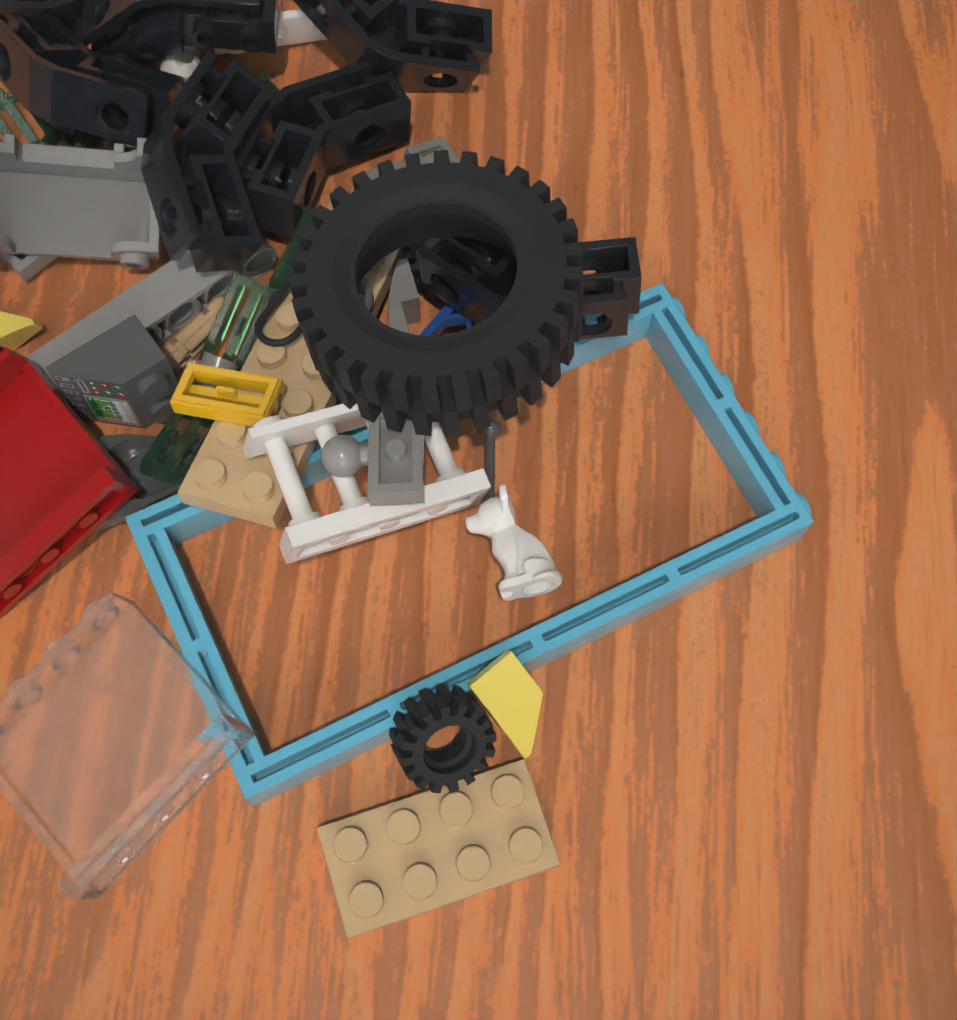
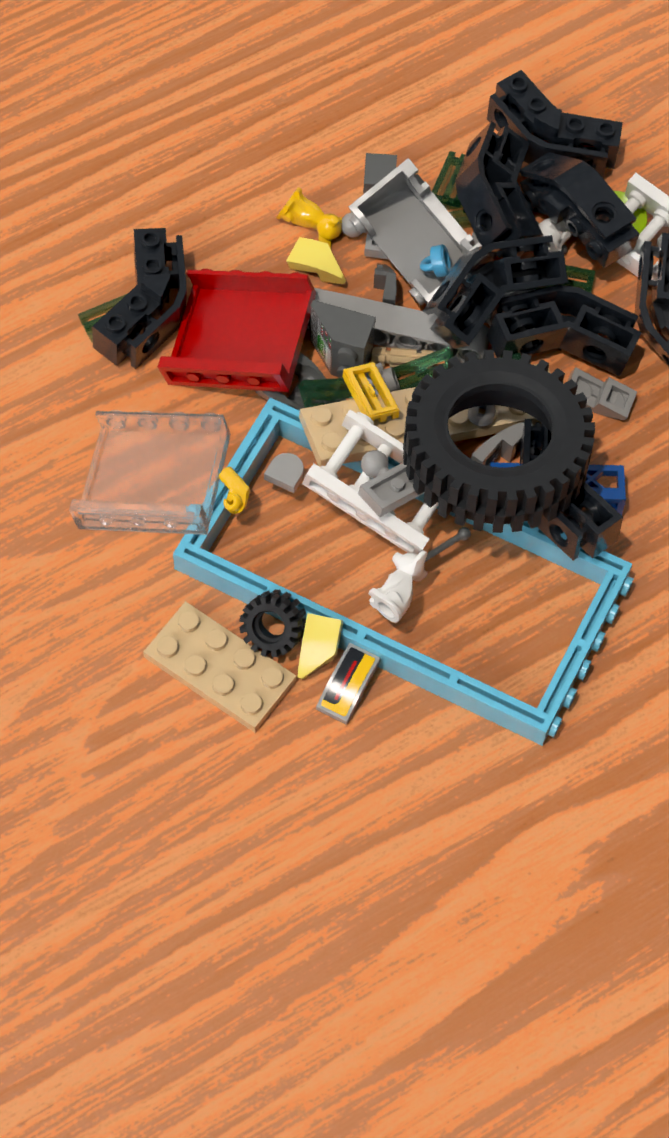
camera: 55 degrees right, 5 degrees down
none -> yellow arm [219,467,250,514]
none -> light grey tile [264,453,304,493]
none -> slope [316,643,380,725]
none -> dark grey slope [373,263,396,305]
none -> dark azure tile [420,244,452,278]

